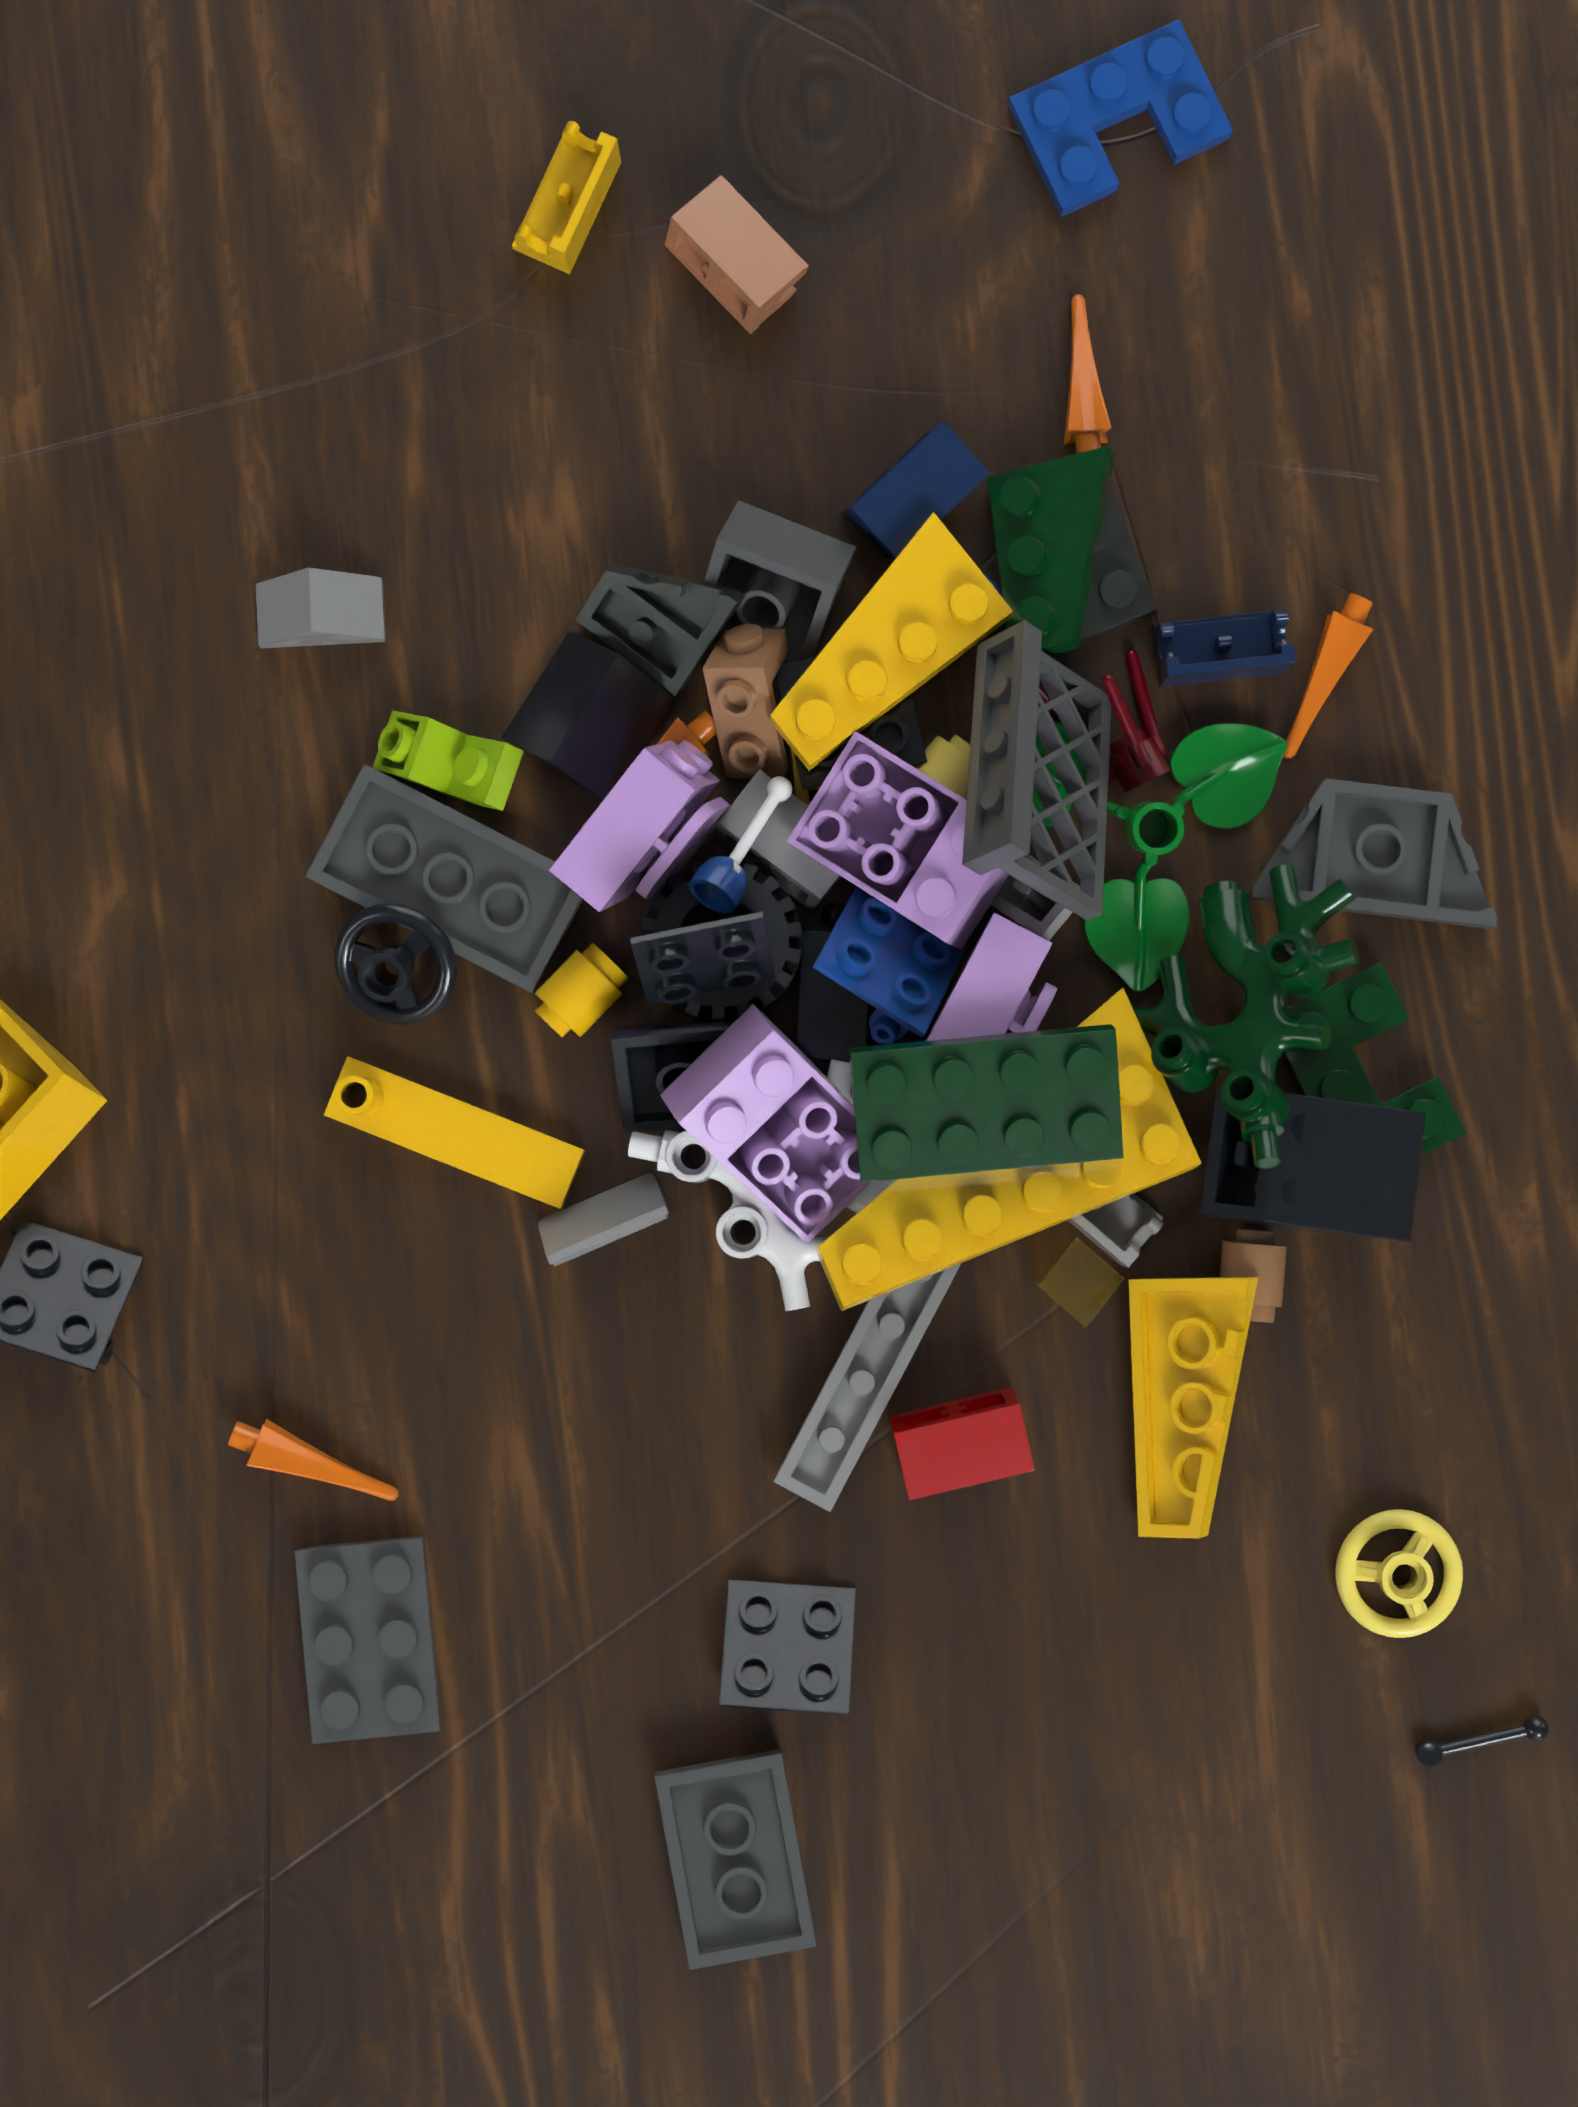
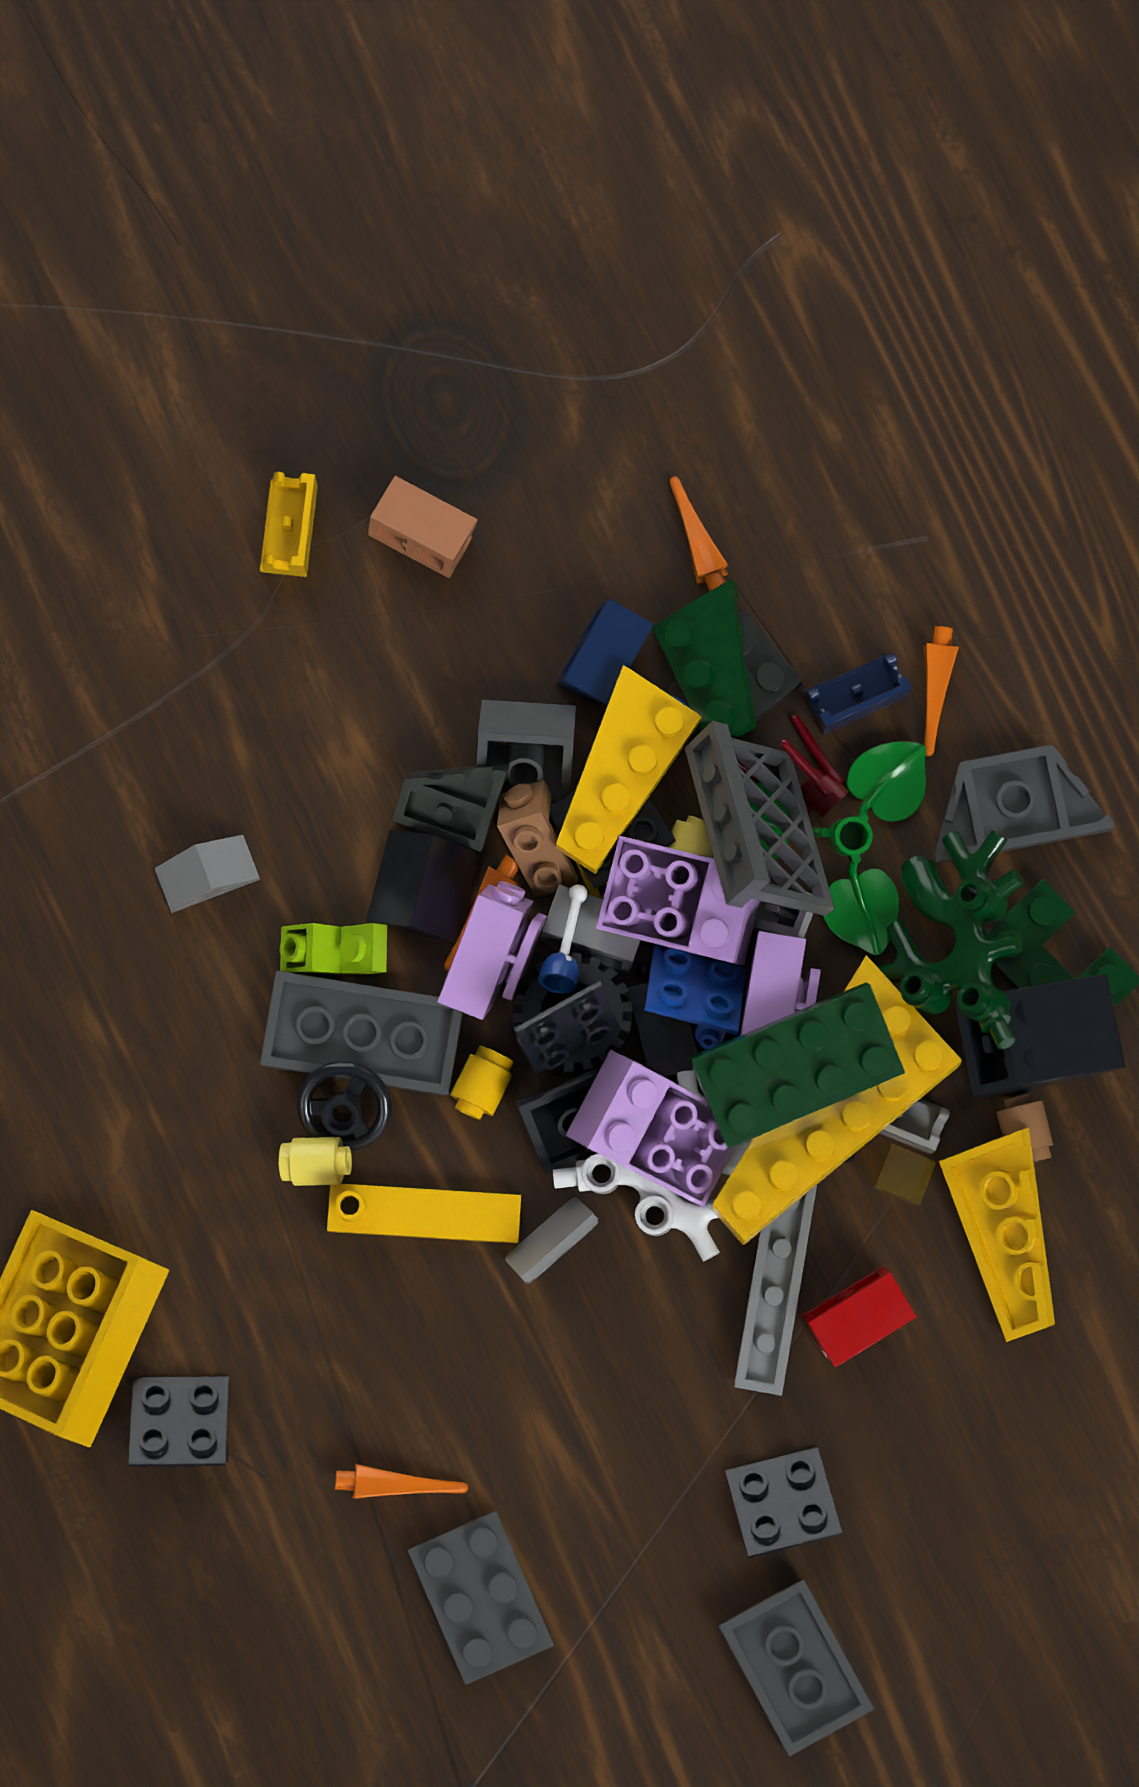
camera: 20 degrees left, 5 degrees down
blue plate [1007,19,1233,217] -> none
none -> light yellow brick [279,1137,352,1186]

